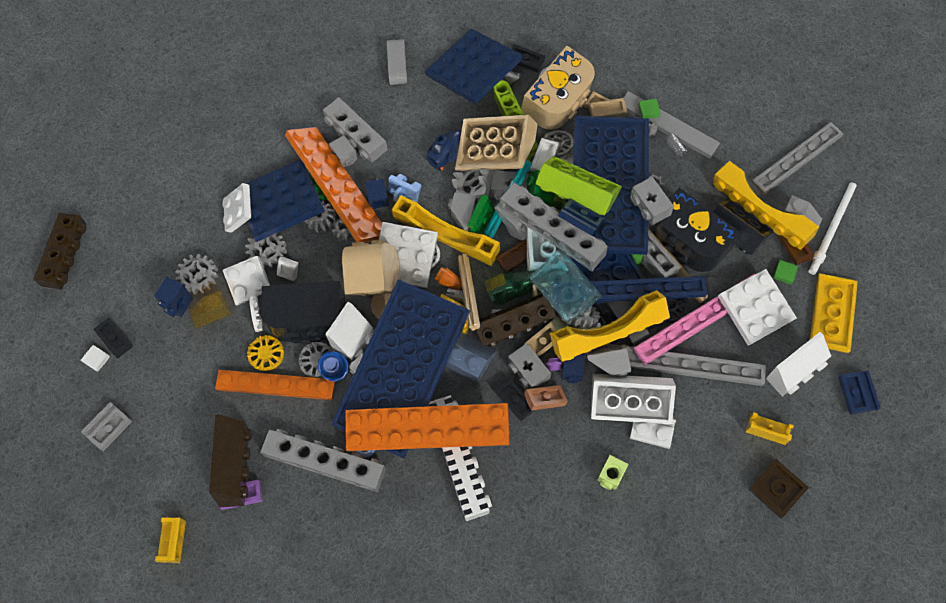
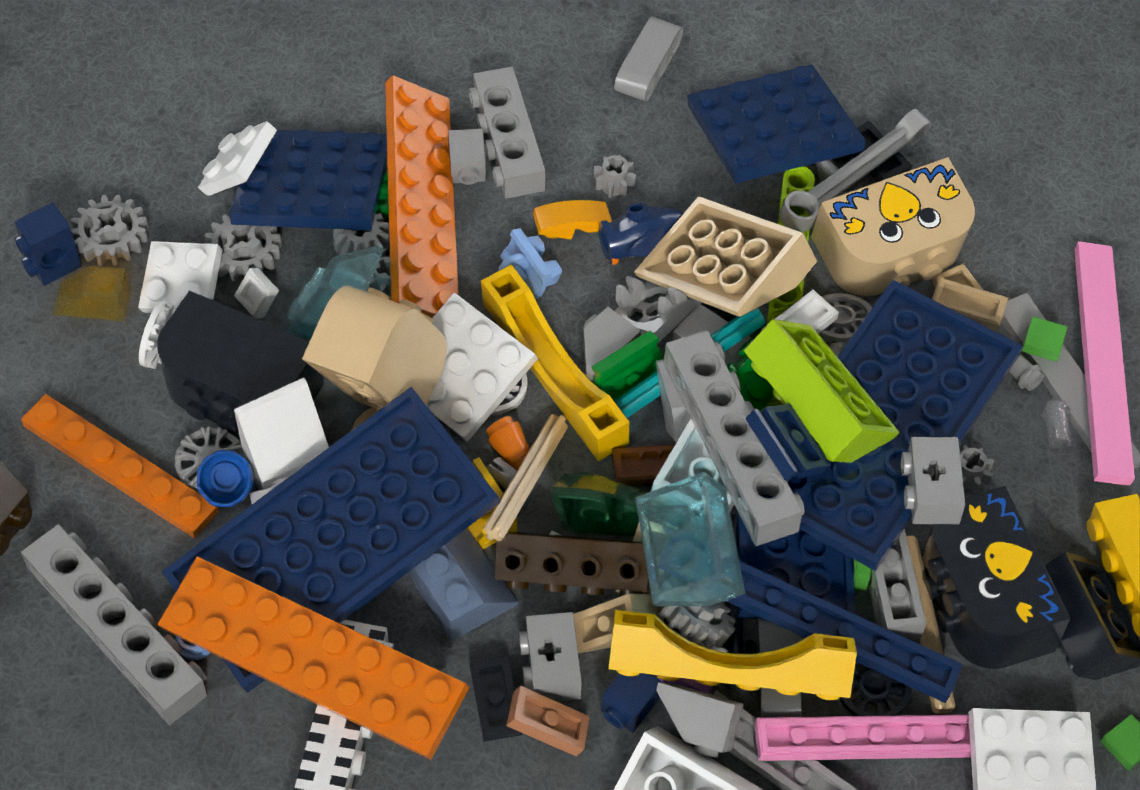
camera: 25 degrees right, 10 degrees down
yellow wheel [247,335,284,371] -> none
dark blue brick [365,179,389,209] -> none
medium lavender plate [544,358,564,371] -> none
none -> clear light blue slope [286,245,384,341]
none -> light orange slope [532,200,612,240]
none -> light grey gear [593,155,636,198]
none -> light grey piece [780,109,932,232]
none -> bright pink tile [1074,241,1135,486]

